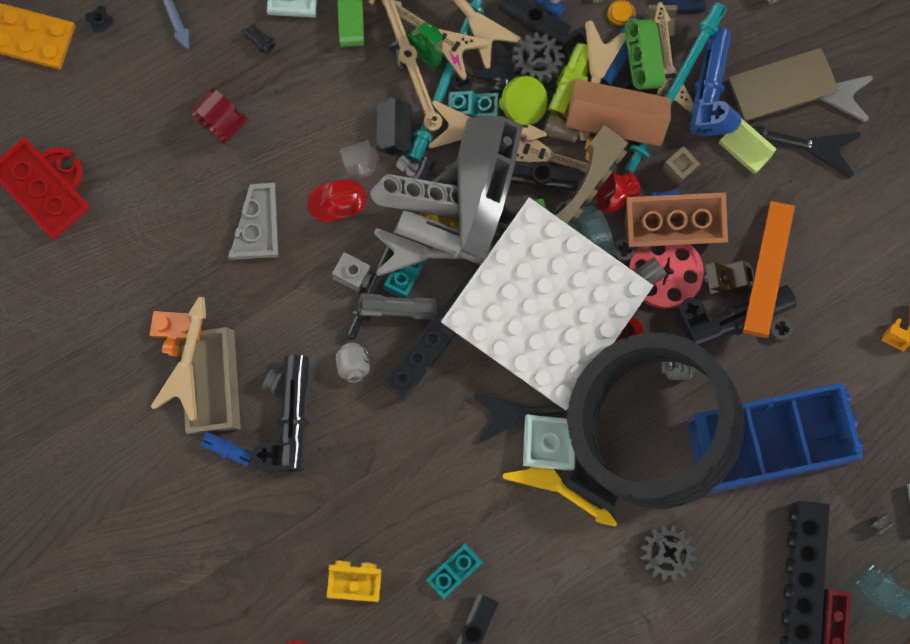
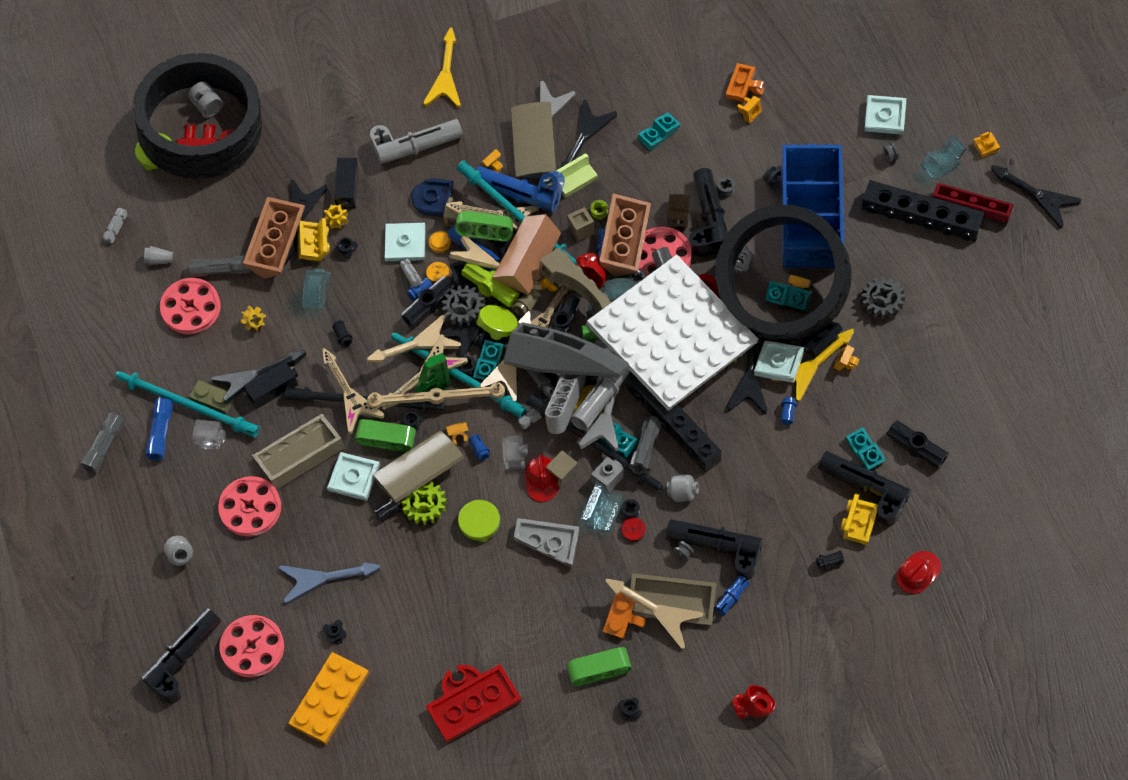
camera: 65 degrees left, 15 degrees down
dark red brick [190,87,248,145] -> none
black brick [376,97,412,157] -> none
orange tile [743,201,795,339] -> none
none -> dark tan slope [373,430,464,503]
none -> black plate [400,411,423,432]
none -> lime gear [401,481,447,525]
none -> light orange piece [426,262,449,283]
none -> light orange tile [446,421,468,444]
none -> lime tile [458,500,500,542]
none -> blue pin [468,434,490,461]
none -> light orange tile [480,149,503,172]
none -> dark tan panel [547,451,578,488]
none -> bright green beam [567,647,632,686]
none -> clear light blue panel [581,483,625,532]
none -> lime bush [590,200,608,220]
none -> black plate [618,698,642,721]
none -> black bush [621,499,640,519]
none -> red piece [622,518,646,541]
none -> teal slope [637,112,681,150]
none -> red hair [732,685,776,719]
none -> dark grey bush [763,166,781,185]
none -> teal slope [765,281,812,311]
none -> blue pin [780,397,797,425]
none -> light orange tile [788,275,812,289]
none -> black pin [816,551,844,571]
none -> black piece [818,451,912,526]
none -> light orange tile [833,345,859,372]

